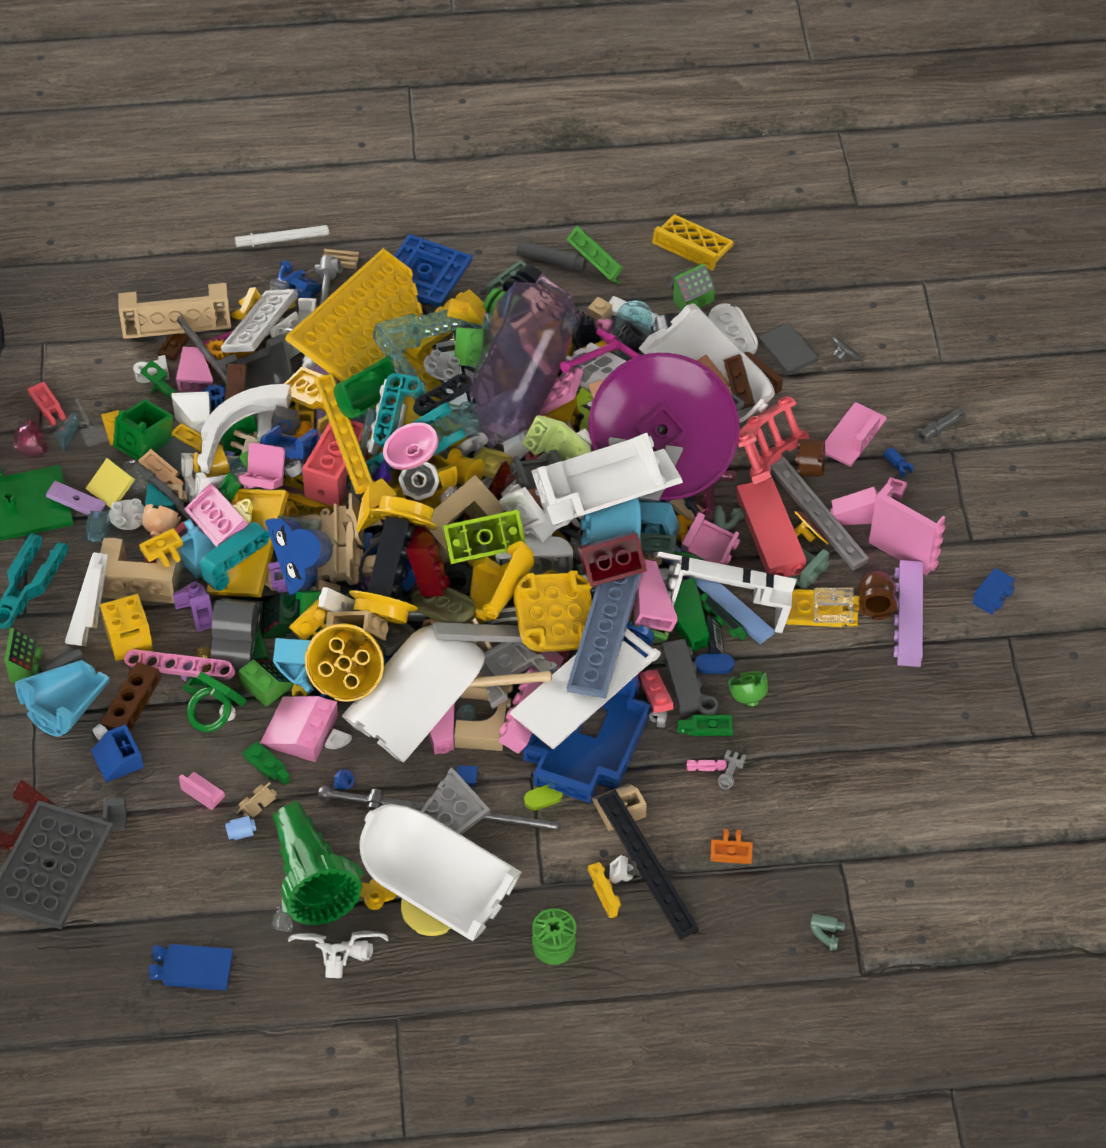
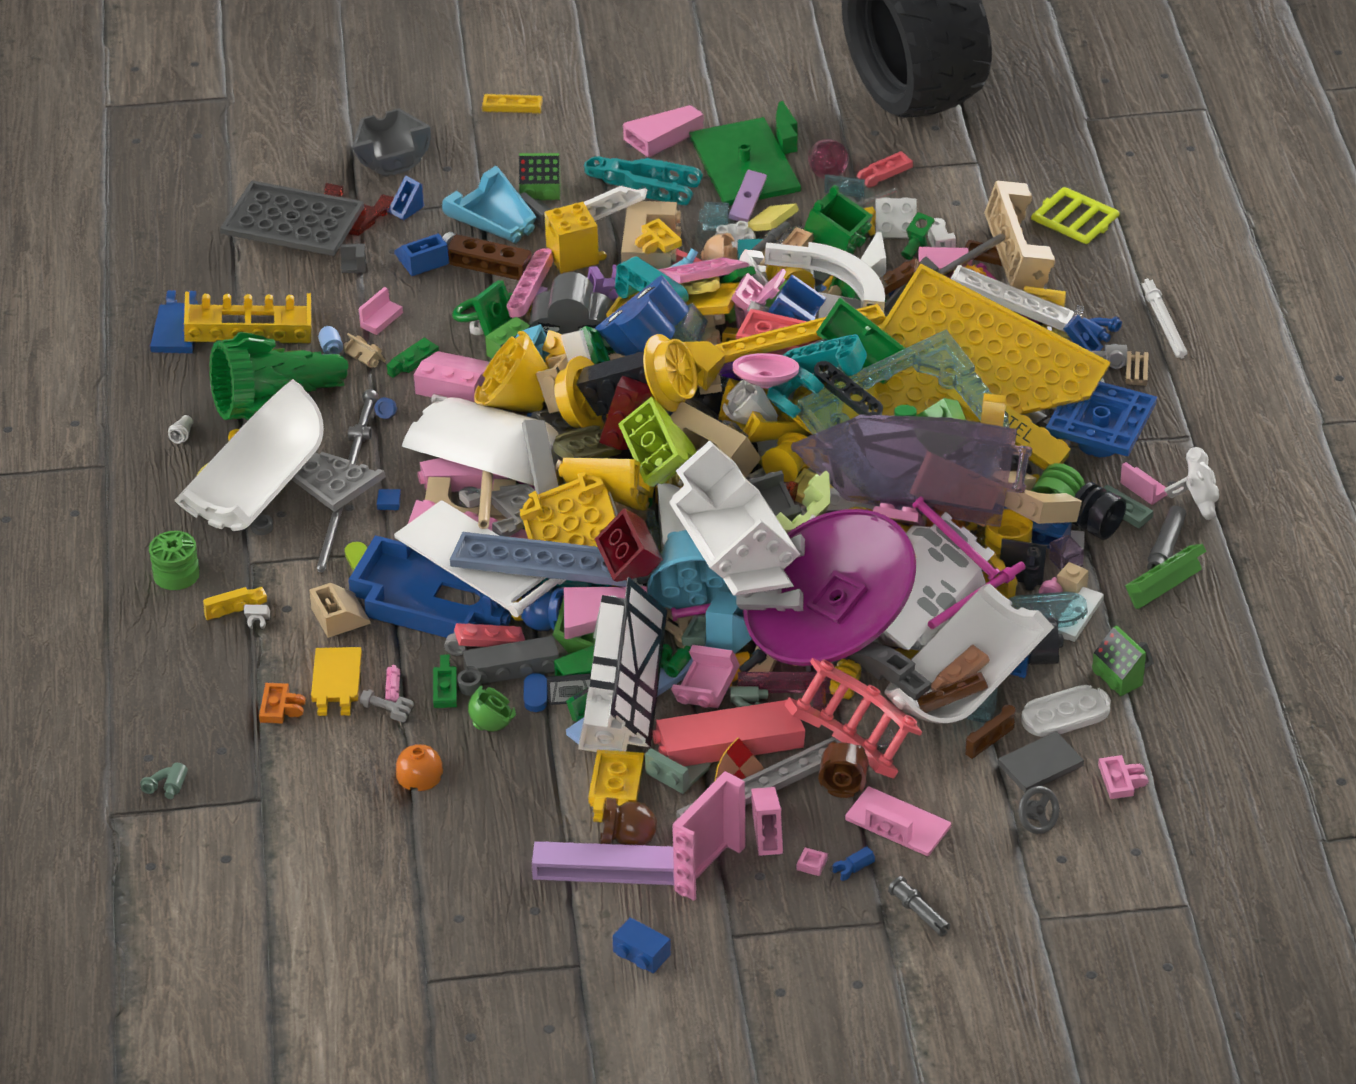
camera: 90 degrees right, 10 degrees down
white plant [288,931,388,978] -> none
light grey dish [424,350,460,381] -> none
black tile [597,790,699,940] -> none
black tyre [615,321,647,353] -> none
yellow fence [652,214,734,271] -> none
clear tile [814,588,854,623] -> none
none -> yellow window [184,292,311,343]
none -> yellow tile [311,647,362,716]
none -> blue slope [388,175,424,220]
none -> orange cylinder [396,744,443,791]
none -> white bracket [875,197,917,238]
none -> green tile [894,405,917,423]
none -> neon yellow bar [1031,187,1119,244]
none -> bright pink hinge [1098,755,1149,799]
none -> bright pink panel [1120,462,1167,505]
none -> white piece [1164,447,1219,520]

